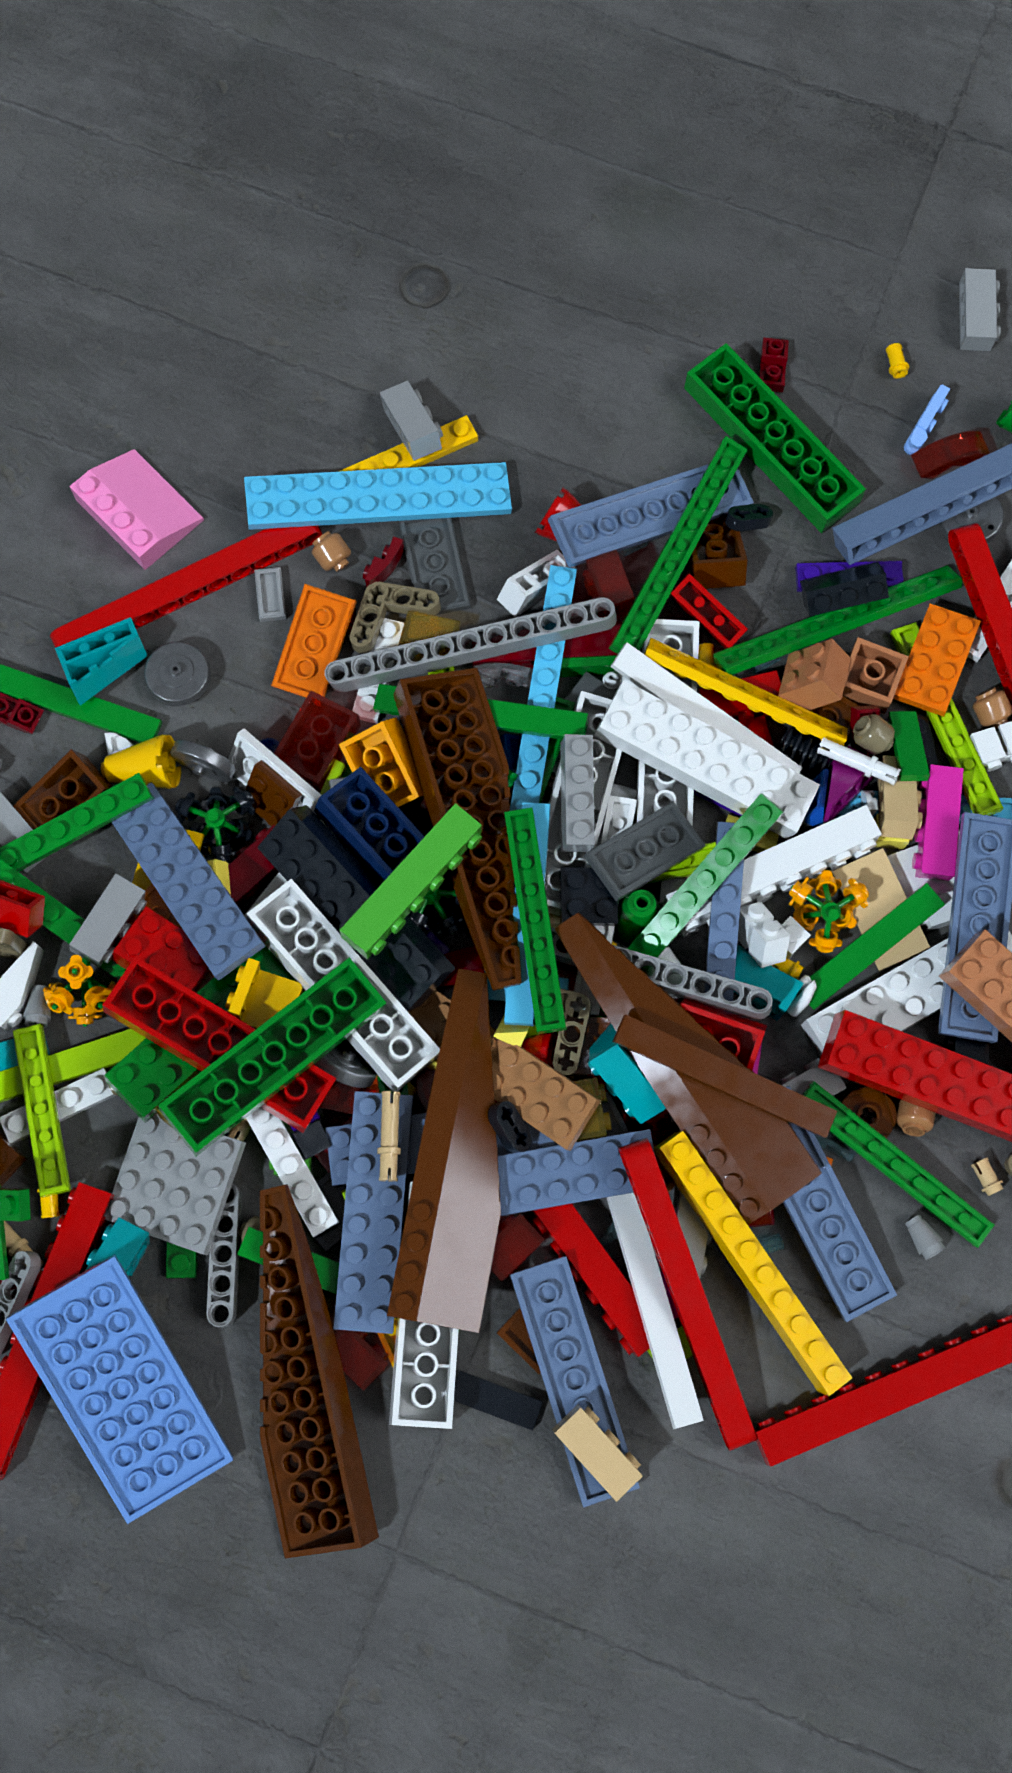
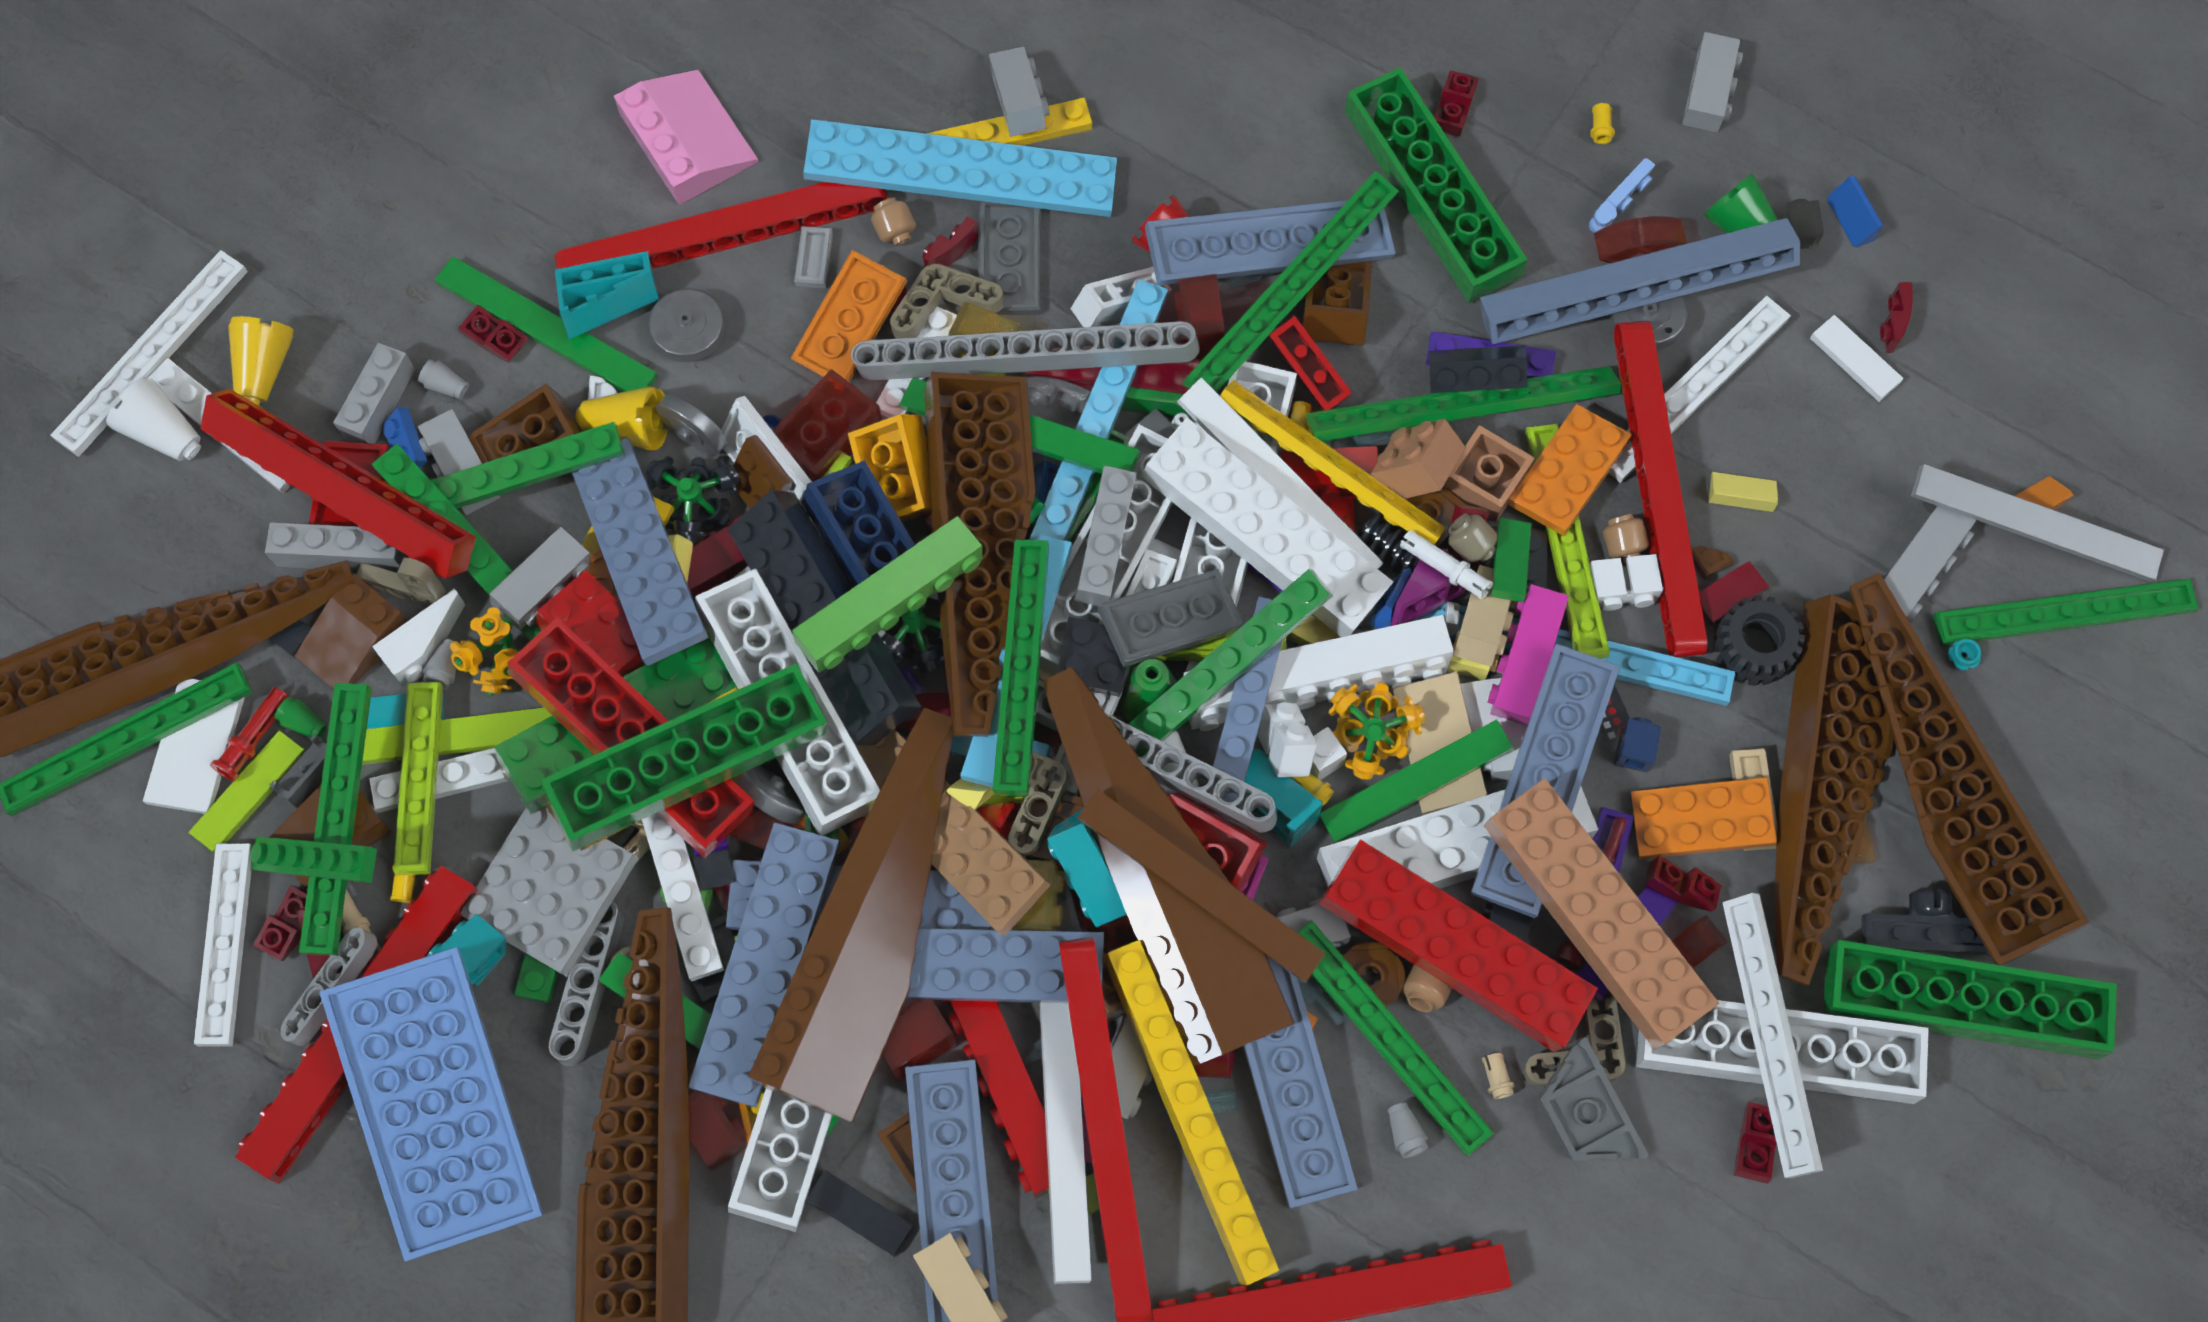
camera: 15 degrees right, 5 degrees down
yellow bracket [225,958,302,1029] -> none
tan pin [377,1091,401,1182] -> none
black beam [488,1101,532,1153] -> none
black beam [725,504,773,531] -> none
white arm [787,975,817,1017] -> none

